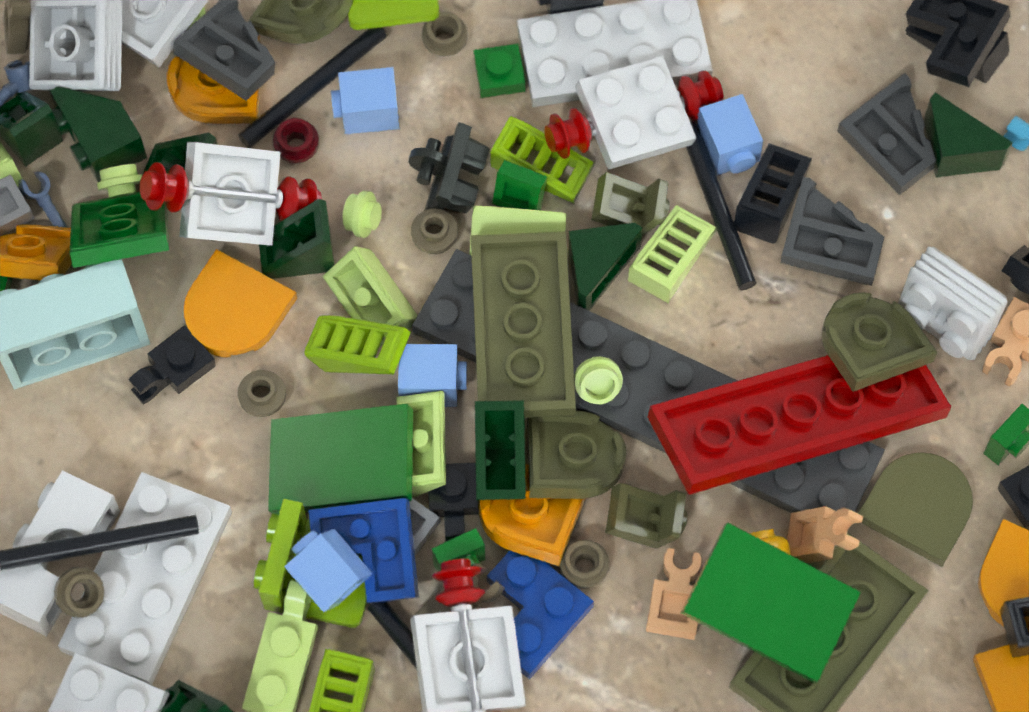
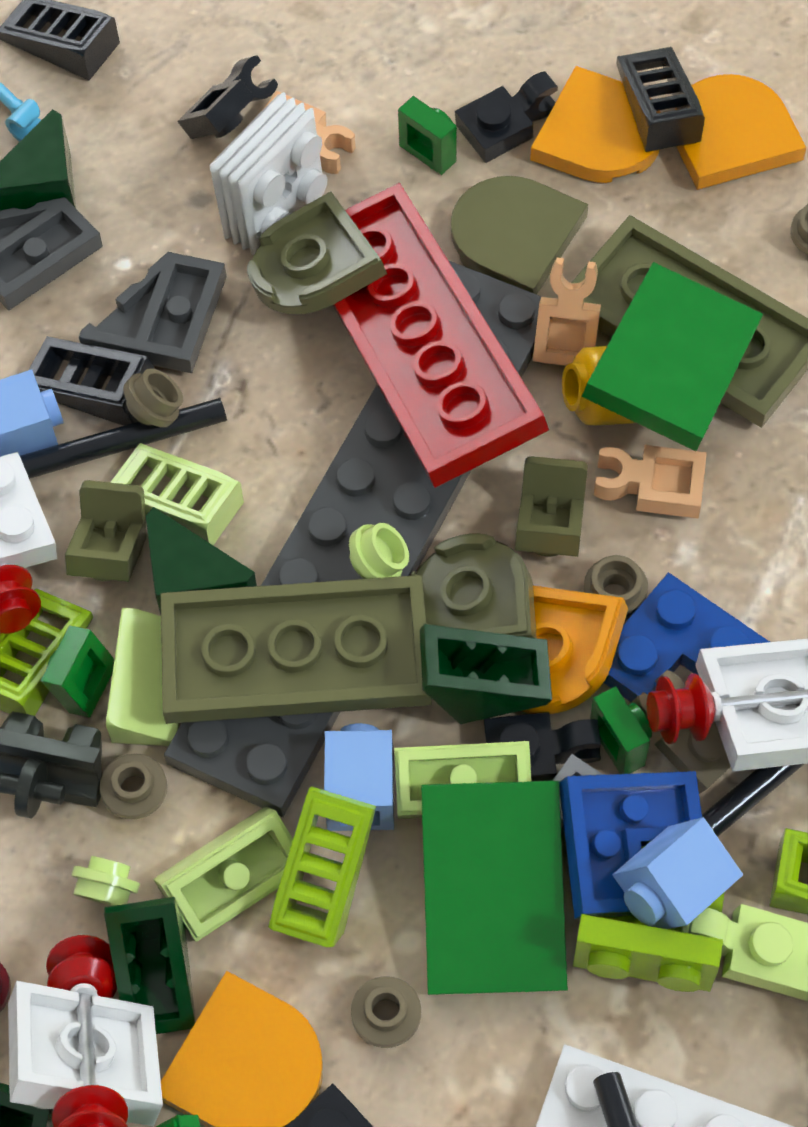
camera: 90 degrees left, 5 degrees down
none -> dark tan plate [123,368,183,427]

